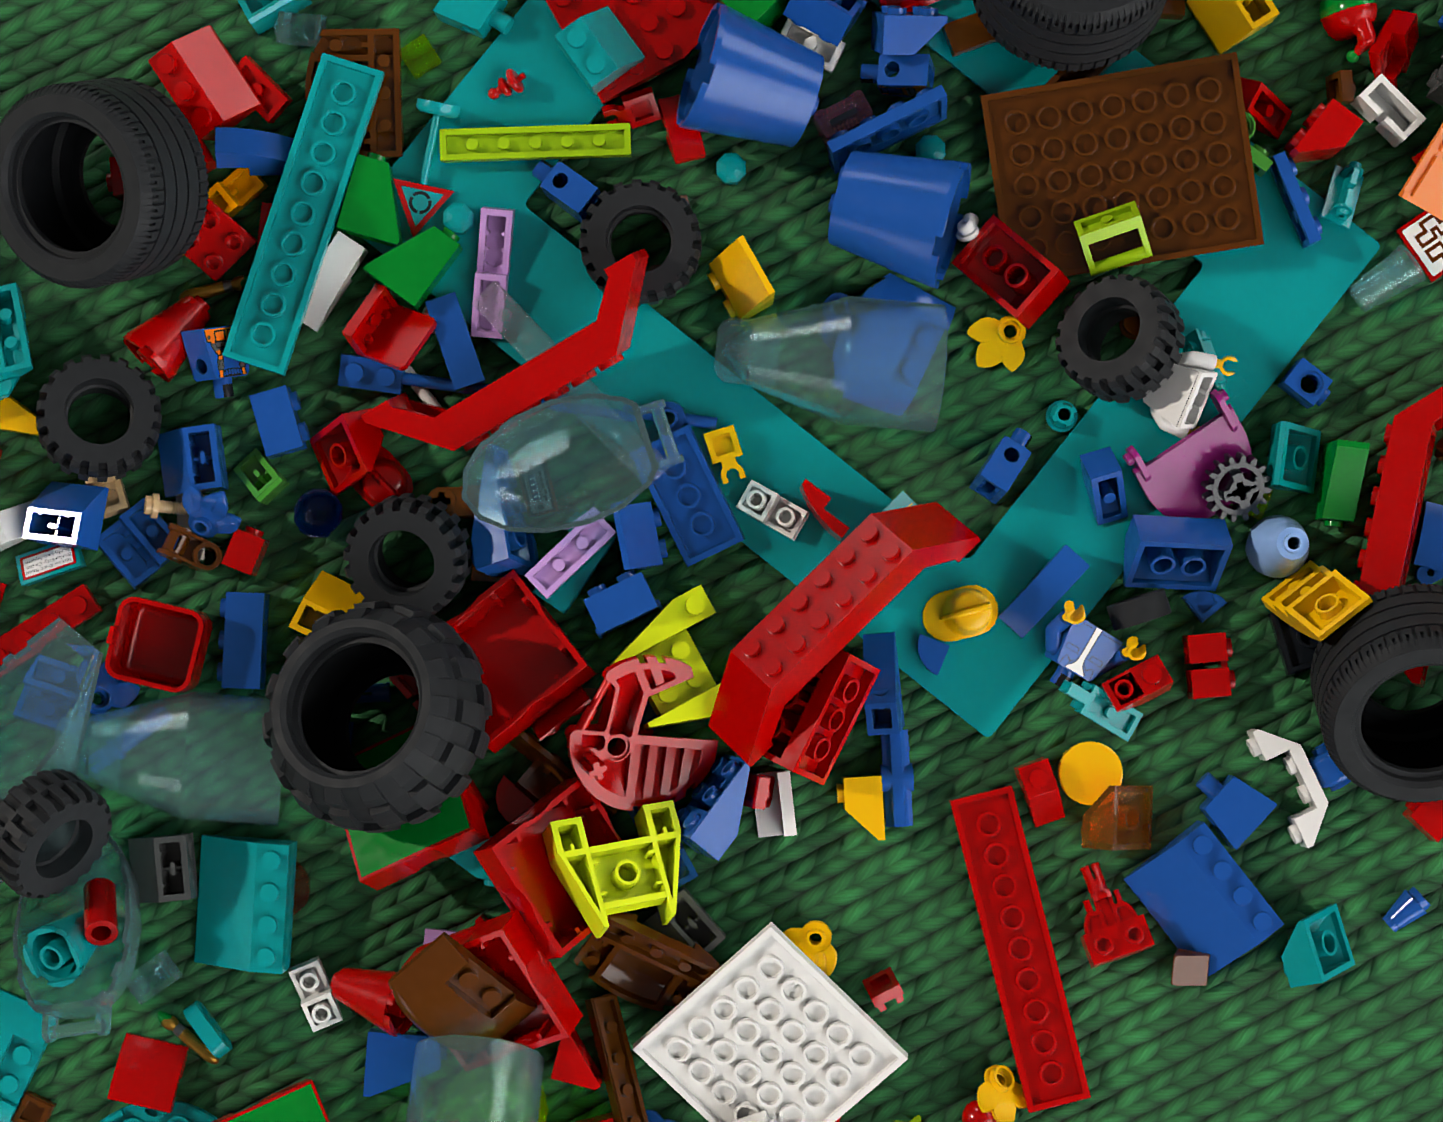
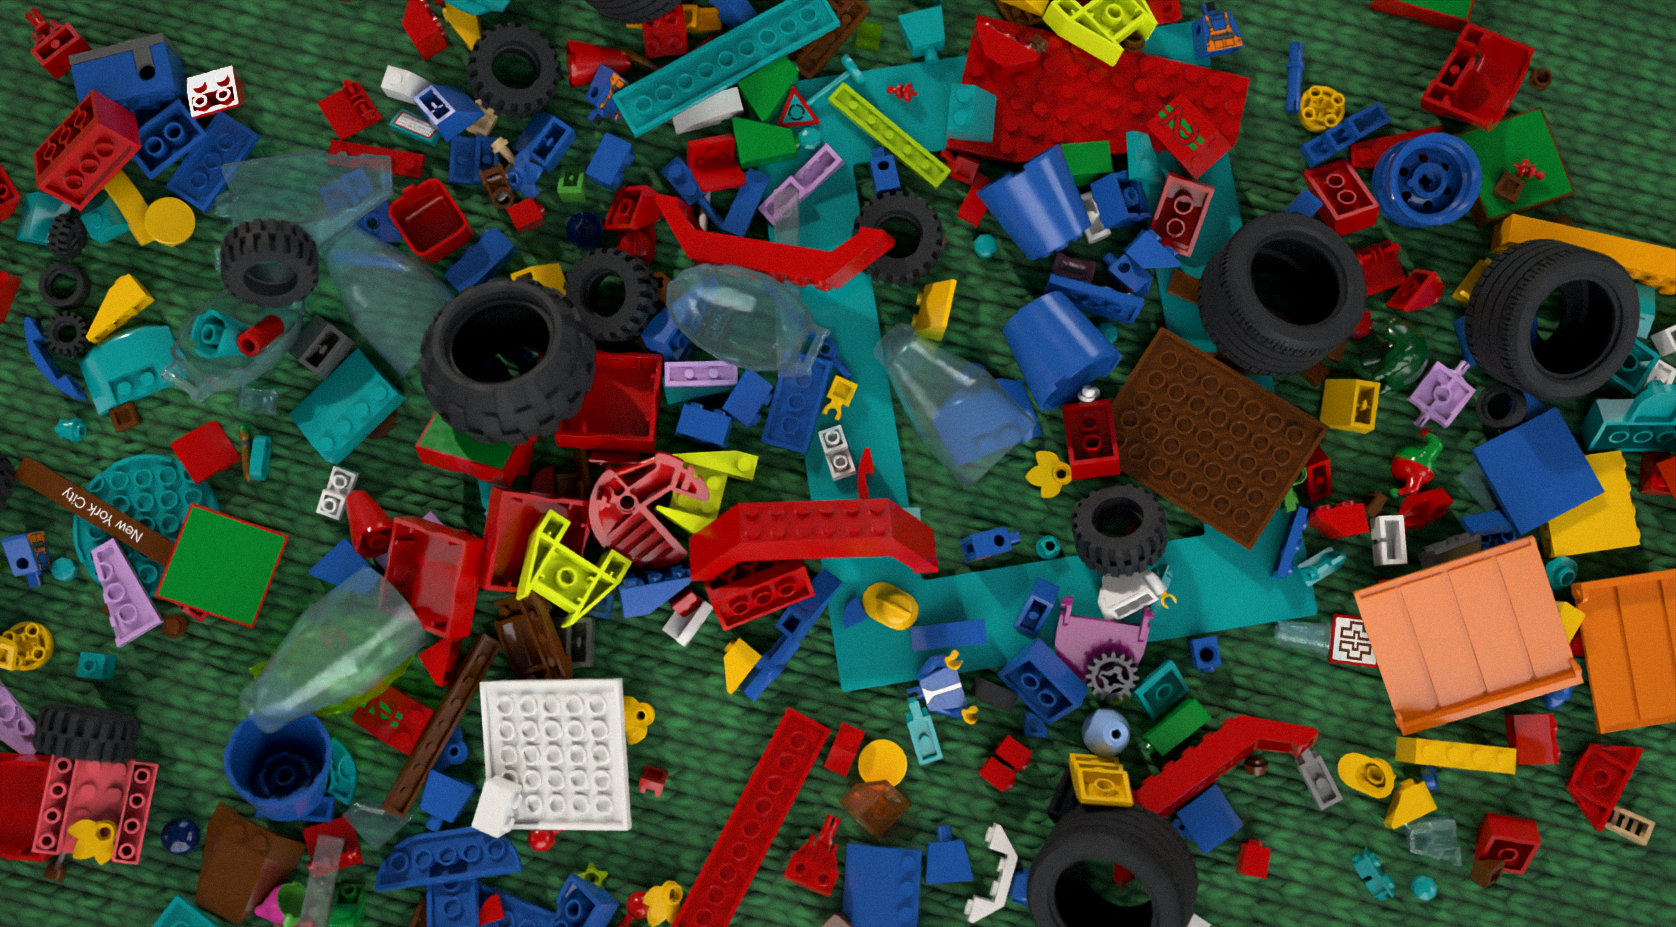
camera: 40 degrees right, 5 degrees down
reddish brown slope [388,932,538,1054] -> none
lime tile [1074,201,1153,277] -> none
red slope [1101,654,1174,713] -> none

